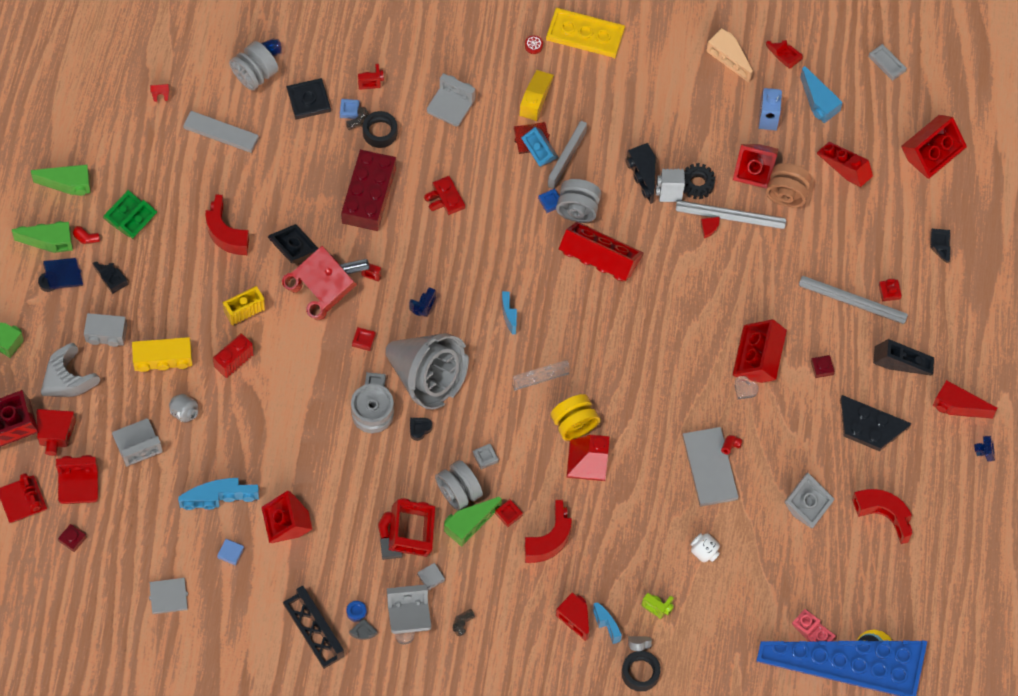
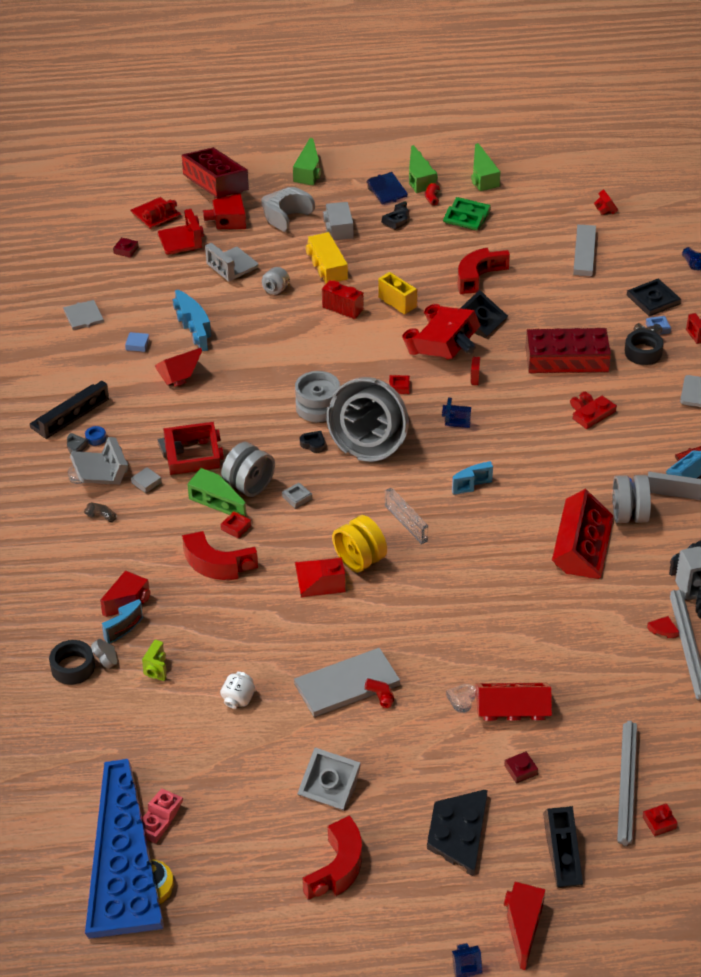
camera: 80 degrees right, 20 degrees down
light grey wheel [229,41,278,91] -> none

